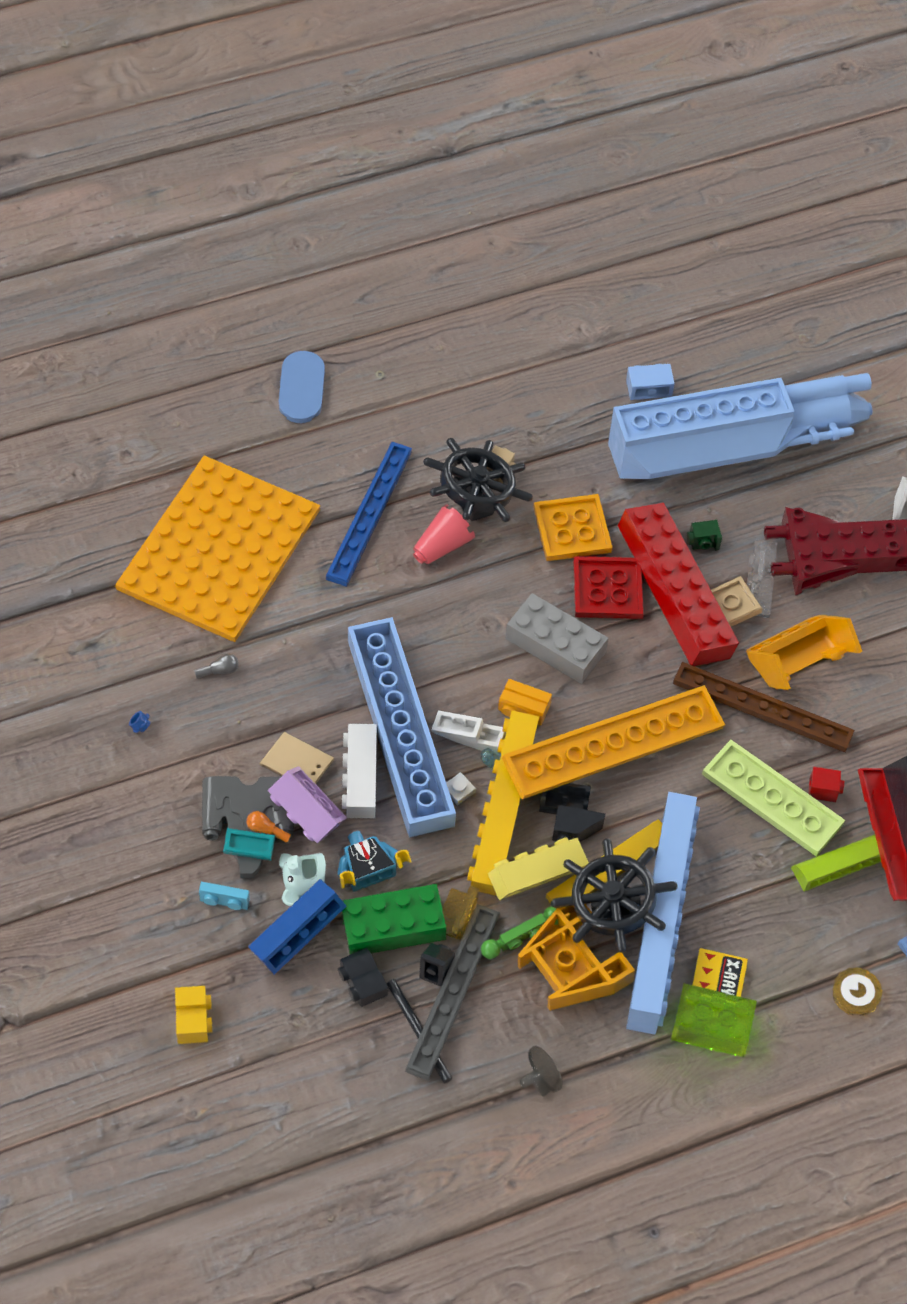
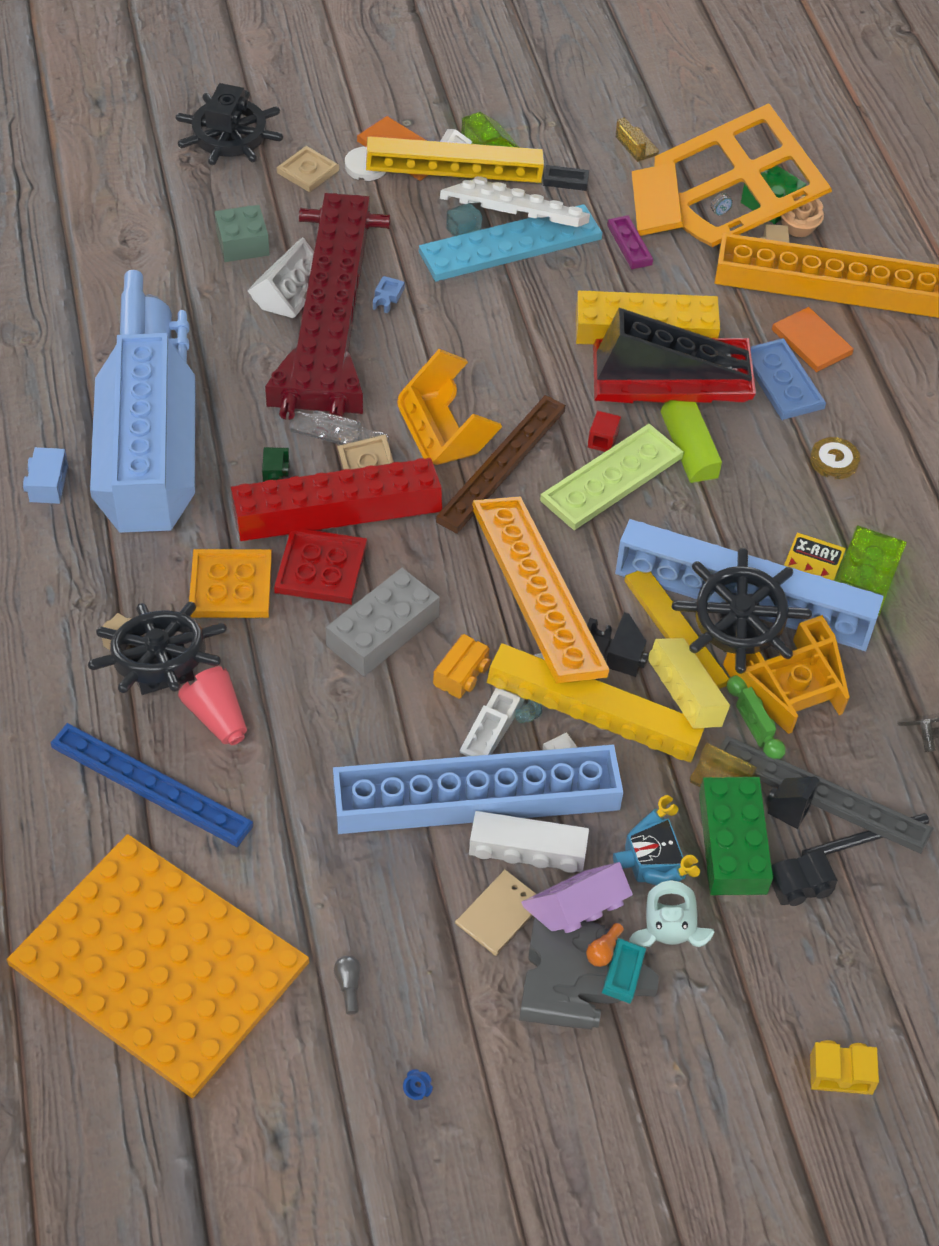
camera: 80 degrees left, 5 degrees down
medium azure plate [199,881,250,910] -> none
blue brick [248,879,346,975] -> none

